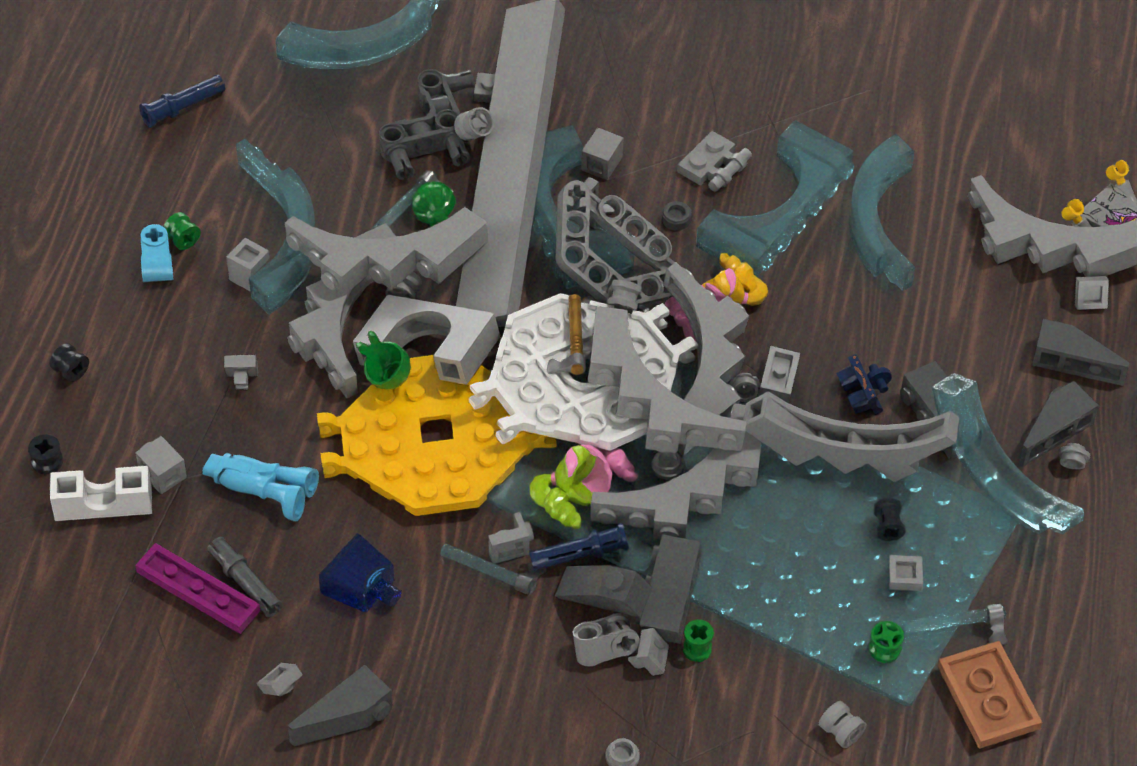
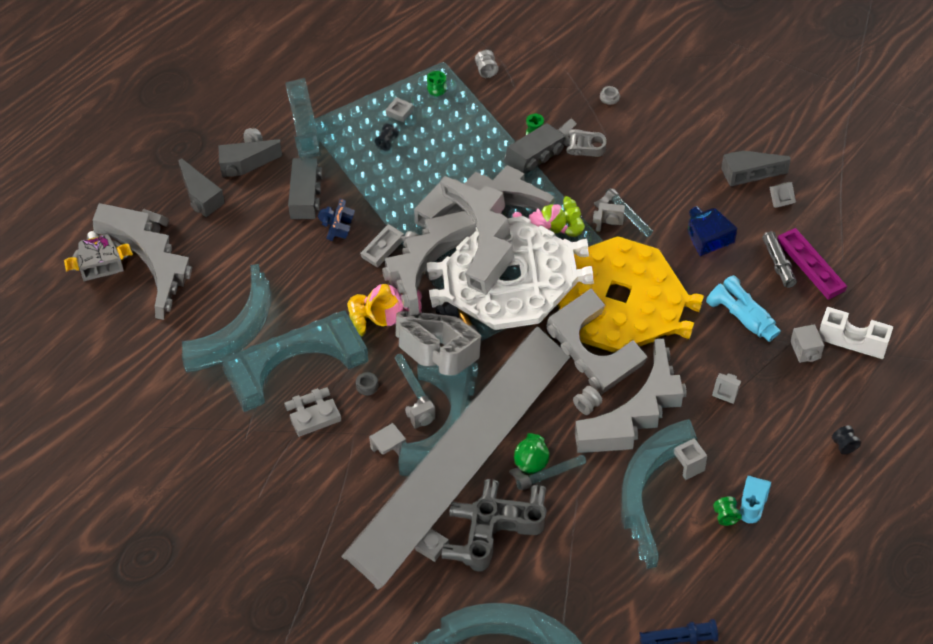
camera: 150 degrees left, 0 degrees up
black wheel [28,434,63,475] -> none
light grey arch [285,207,488,296] -> none
green piece [356,331,411,390] -> none
light grey wheel [454,107,494,141] -> none
dark blue pin [529,522,630,571] -> none
pearl gold piece [547,294,586,375] -> none
dark grey slope [555,565,652,618] -> none
light grey wheel [607,280,642,312] -> none
light grey arch [743,391,959,482] -> none
clear light blue piece [902,604,1008,645] -> none
nougat plate [937,641,1042,748] -> none

